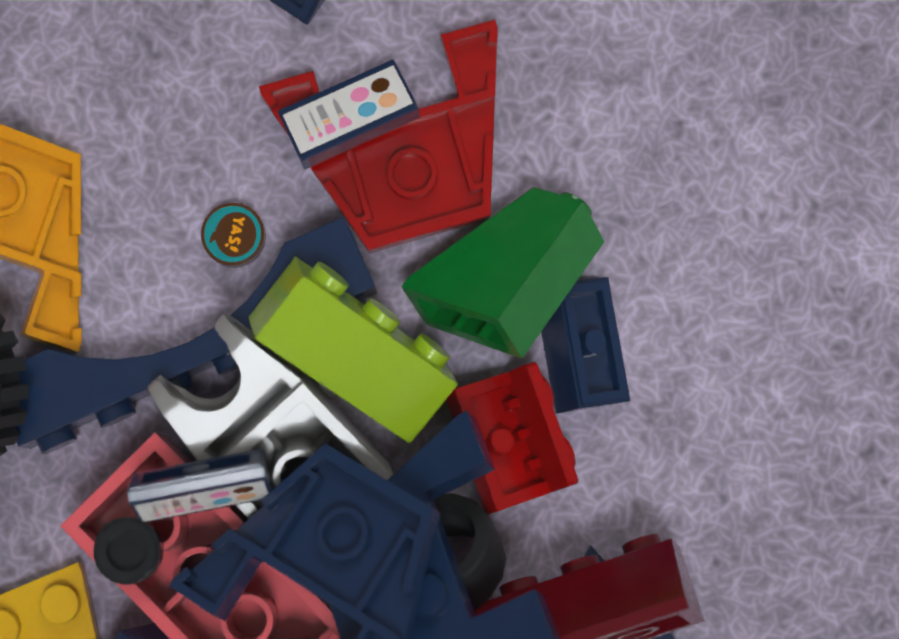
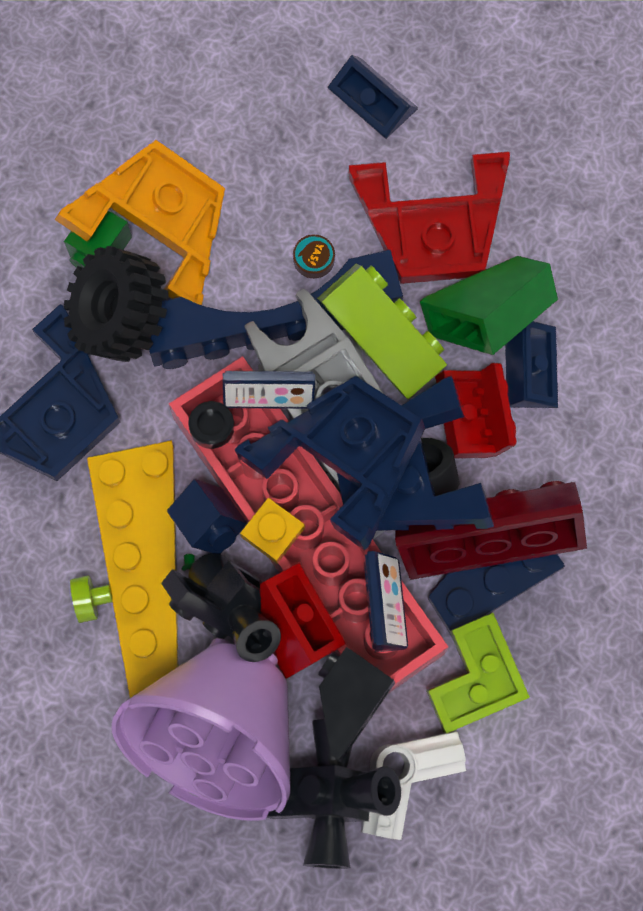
camera: 10 degrees right, 10 degrees down
slope [278,59,420,170] -> none

